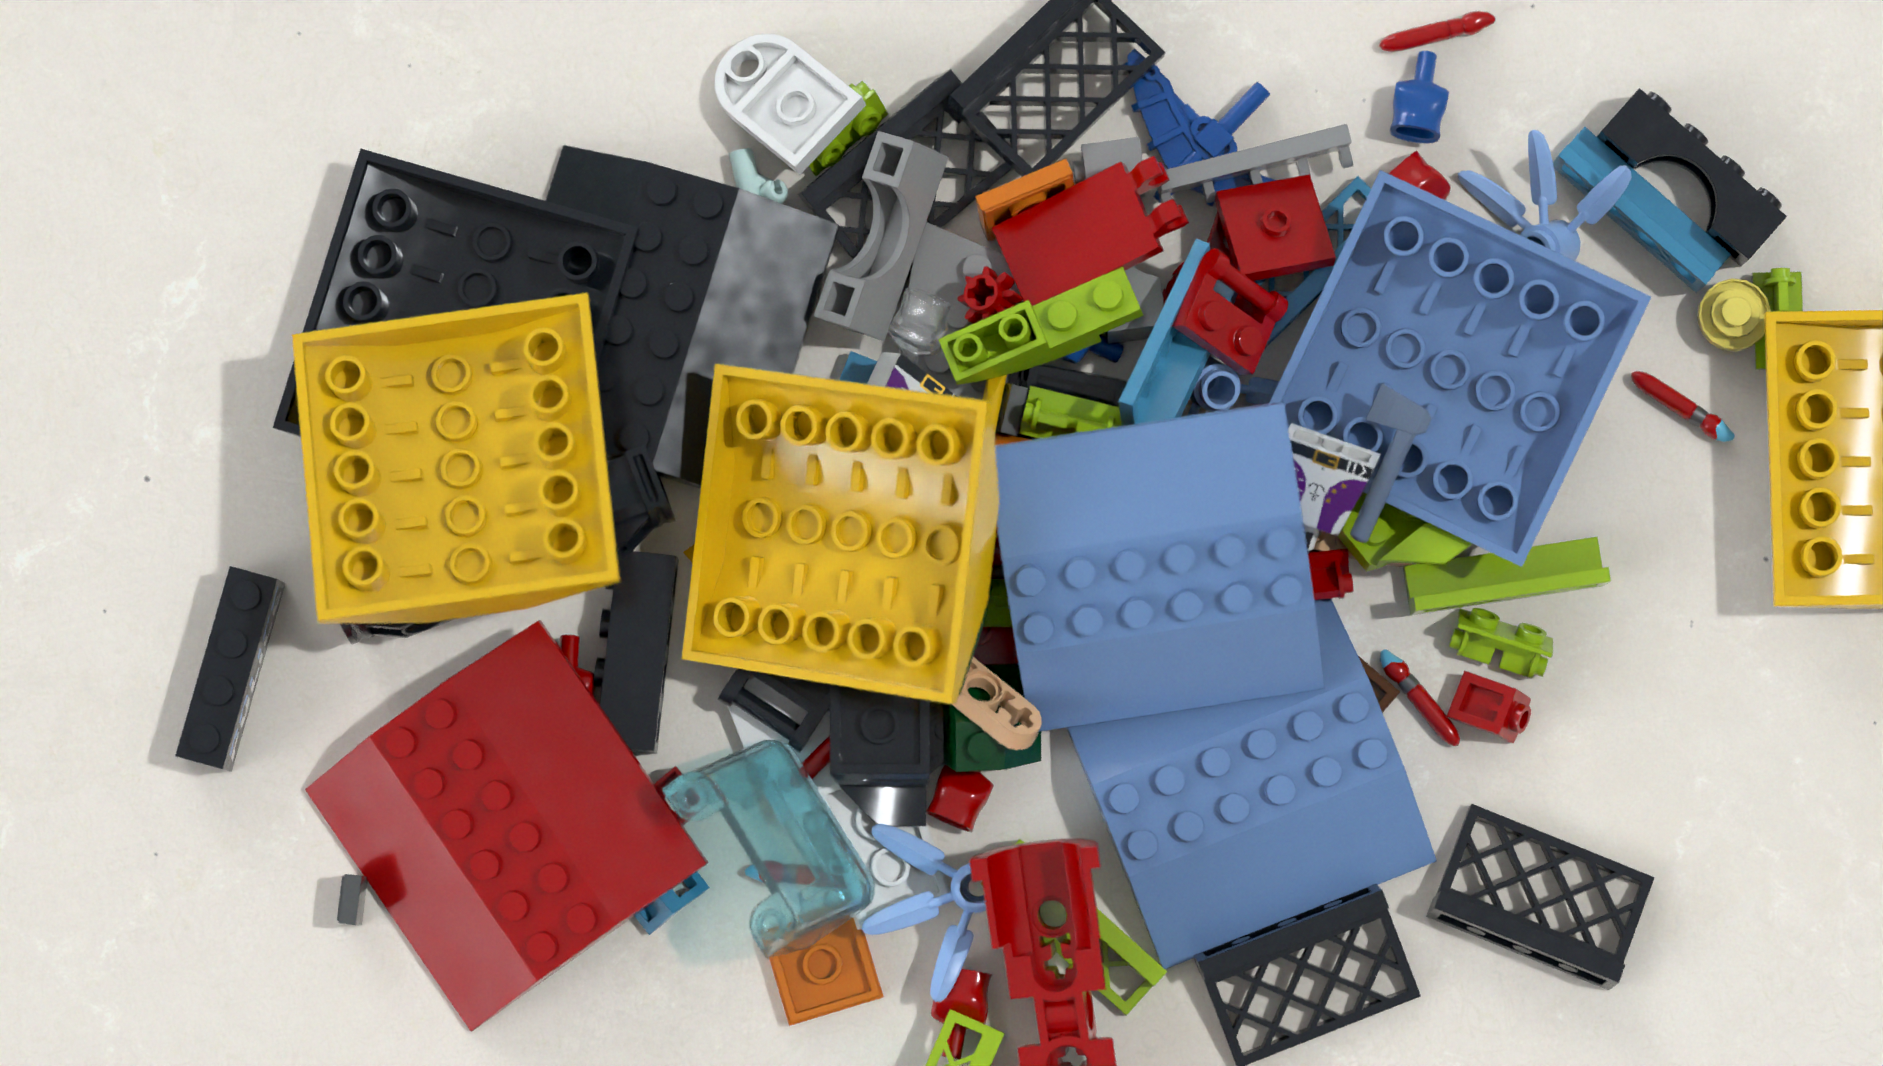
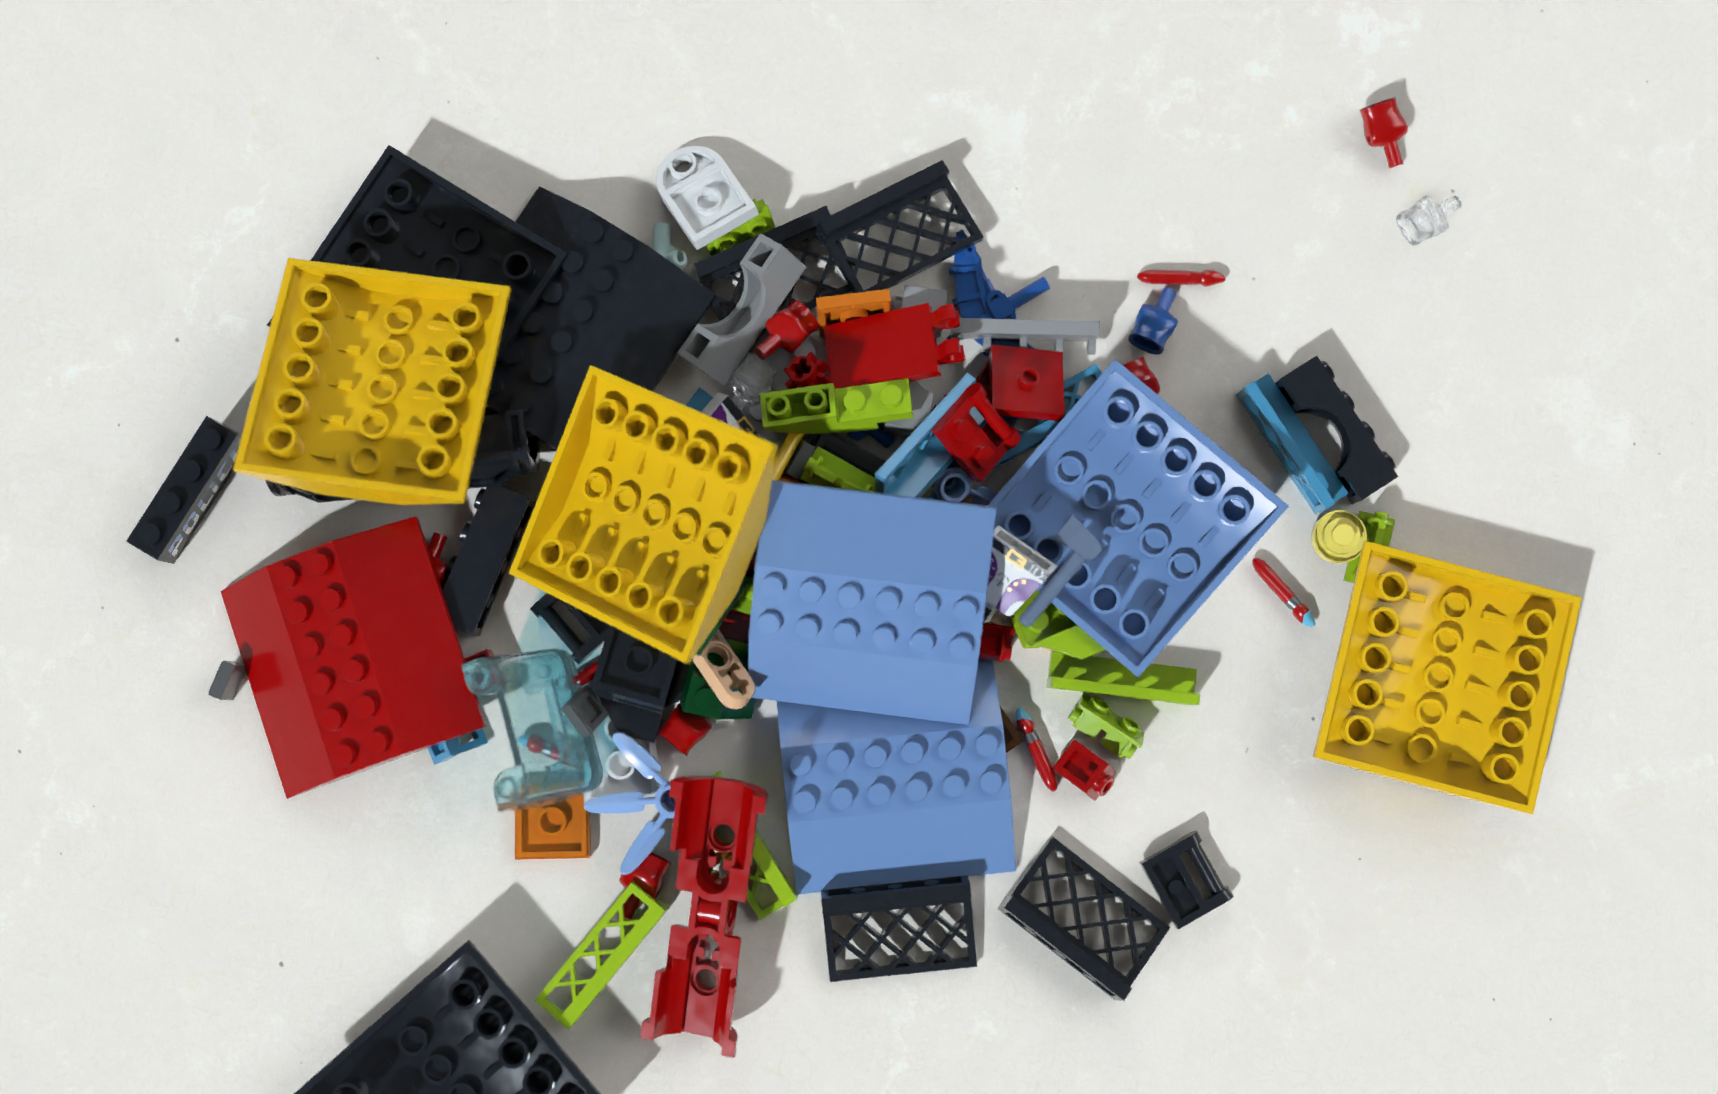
camera: 10 degrees right, 0 degrees up
light blue plant [1458,130,1632,261] -> none
none -> dark grey tile [561,685,609,738]
none -> red piece [754,300,819,360]
none -> black plate [1139,830,1234,930]

